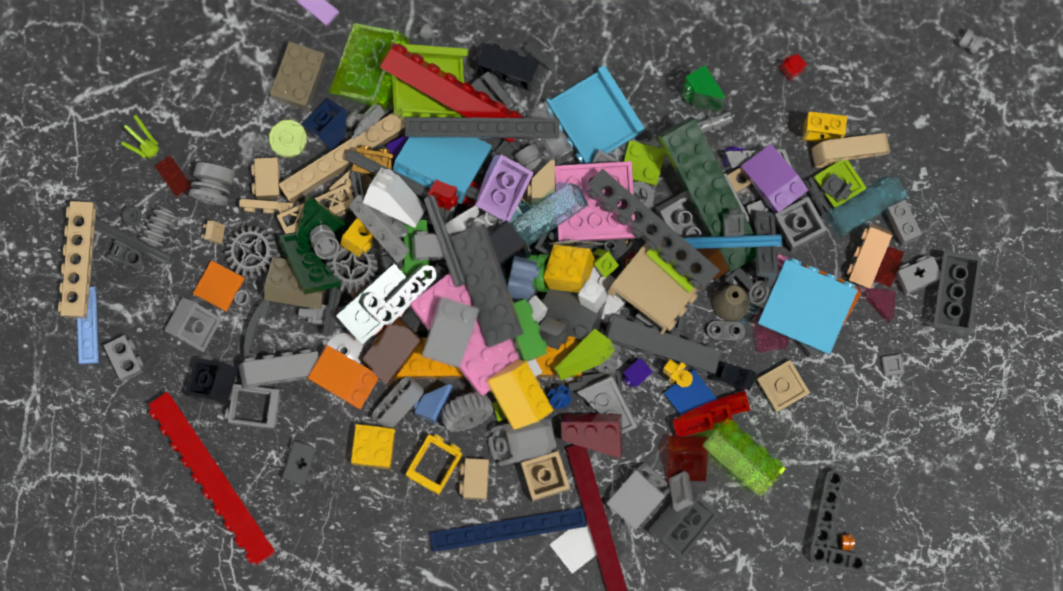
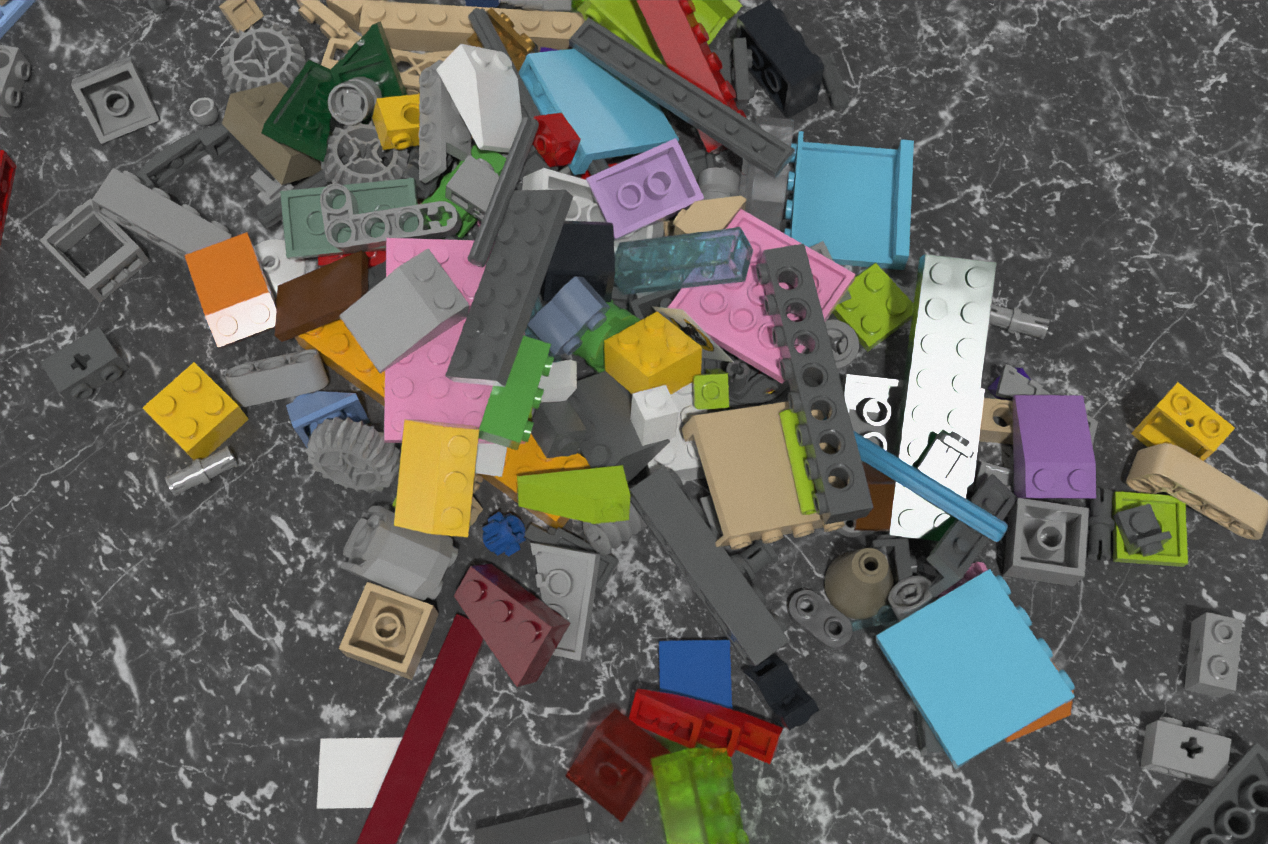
camera: 40 degrees right, 10 degrees down
black brick [185,358,238,406] -> none
orange tile [193,260,245,312] -> none
yellow window [405,434,463,496] -> none
dark blue tile [430,507,587,552] -> none
tan brick [460,459,489,500] -> none
light grey slope [607,462,670,530] -> none
dark purple brick [623,358,653,389] -> none
yellow hips [662,359,693,387] -> none
light grey tile [669,471,694,512] -> none
green slope [681,65,725,112] -> none
clear pink bracket [754,314,788,353] -> none
tan plate [757,360,810,413] -> none
red brick [778,53,807,82] -> none
clear light blue brick [830,176,909,237] -> none
light nougat wedge [847,223,892,288] -> none
clear pink slope [864,289,896,323] -> none
clear red tile [873,246,904,288] -> none
none -> light grey pin [165,446,238,497]

